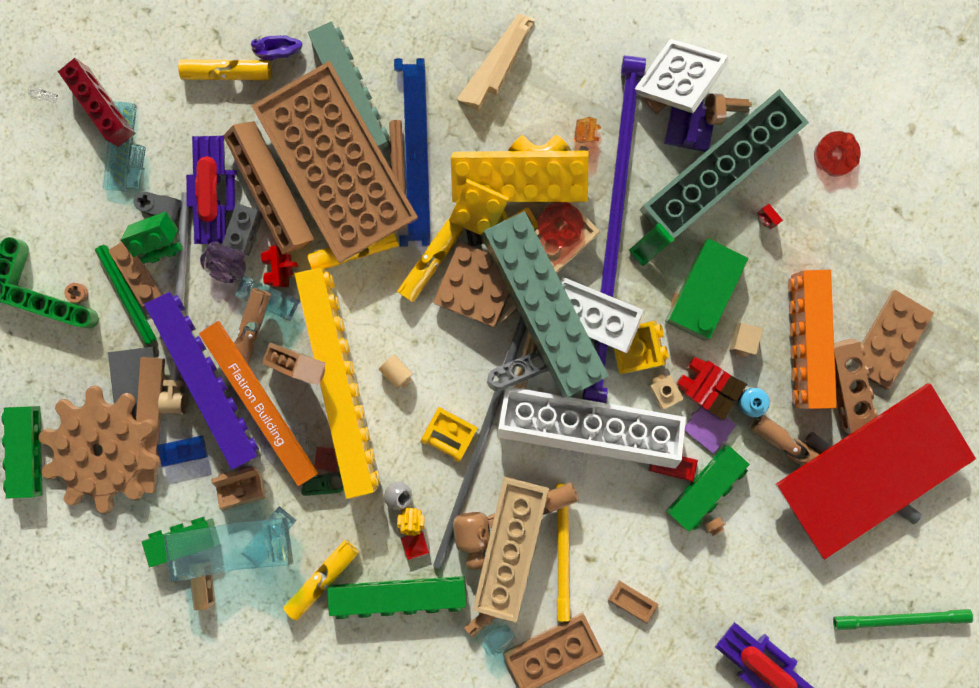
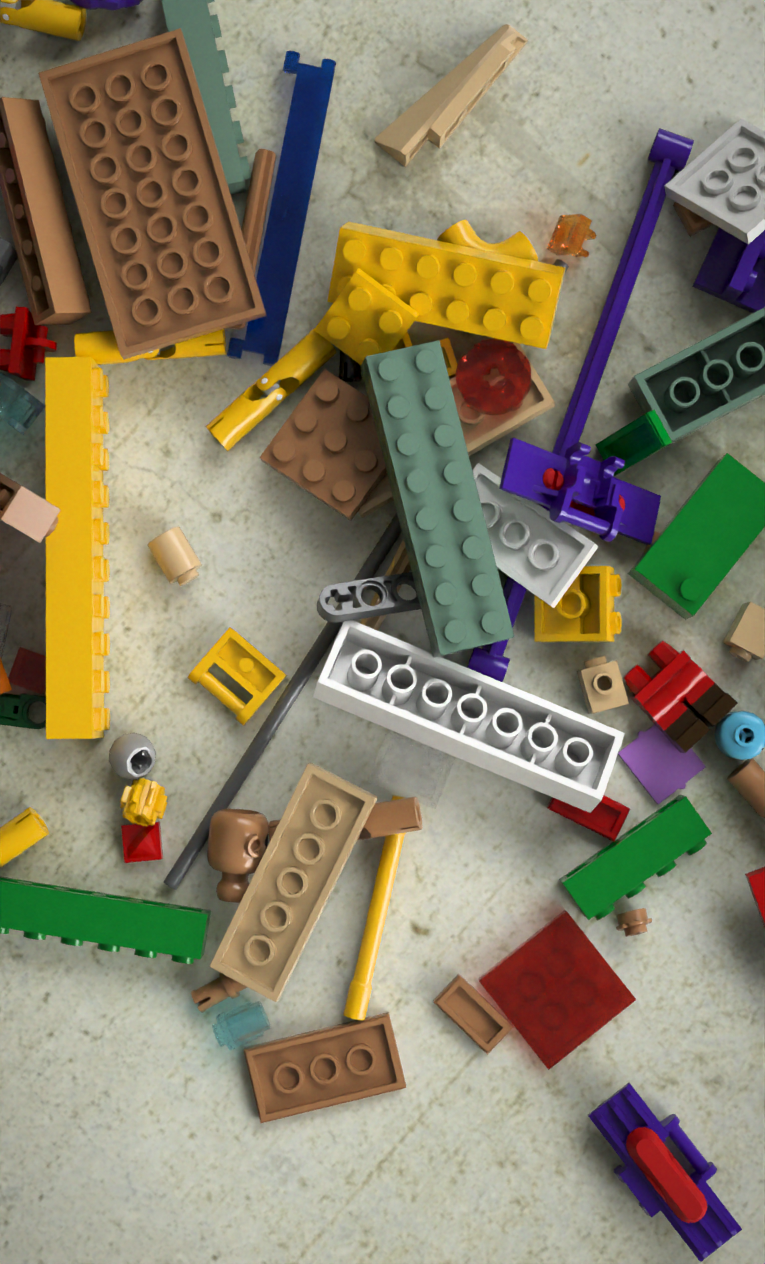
camera: 10 degrees right, 0 degrees up
none -> clear red plate [478,910,636,1070]
none -> dark purple piece [499,438,661,545]

